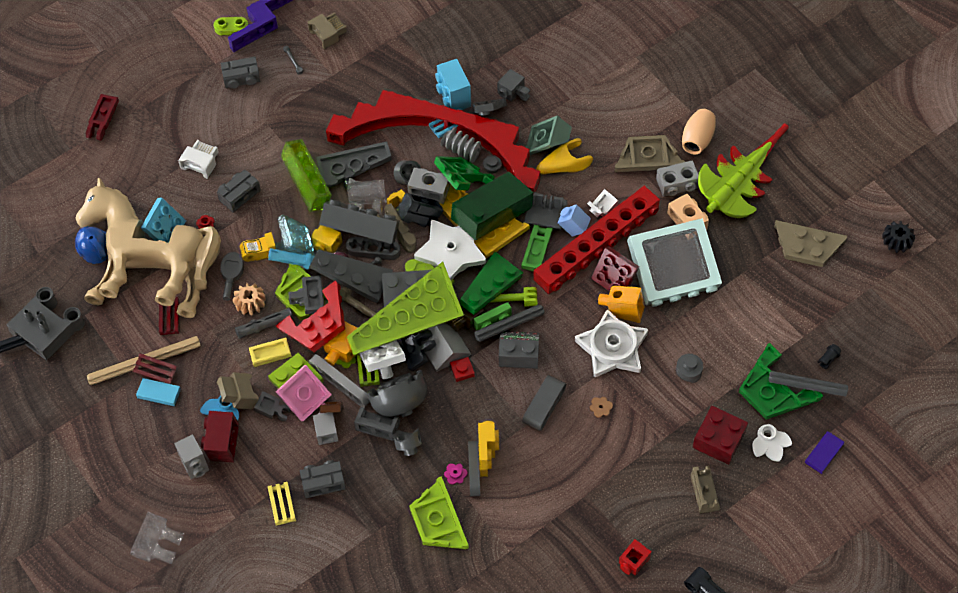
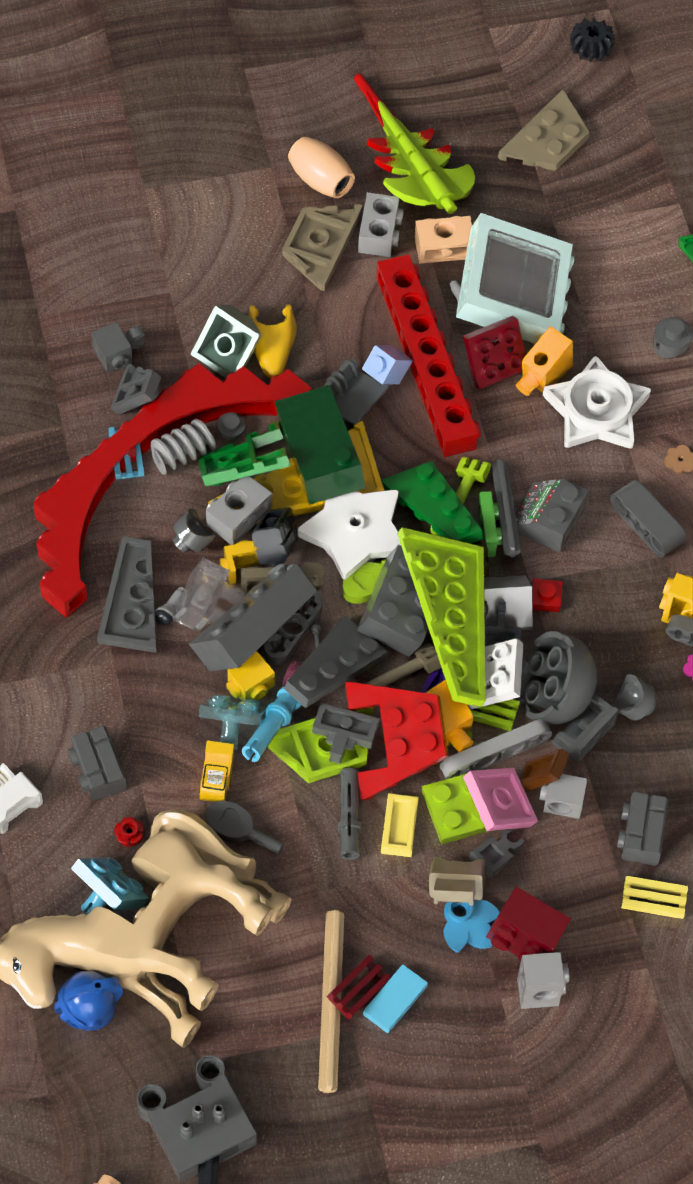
camera: 70 degrees left, 0 degrees up
clear brick [131,512,184,565] -> none
dark red tile [159,297,179,335] -> none
light nougat gear [233,283,266,316] -> none
clear neon green brick [281,139,332,212] -> none
medium azure brick [435,59,471,110] -> none
bright green plate [521,225,553,272] -> none
white bracket [587,189,619,218] -> none

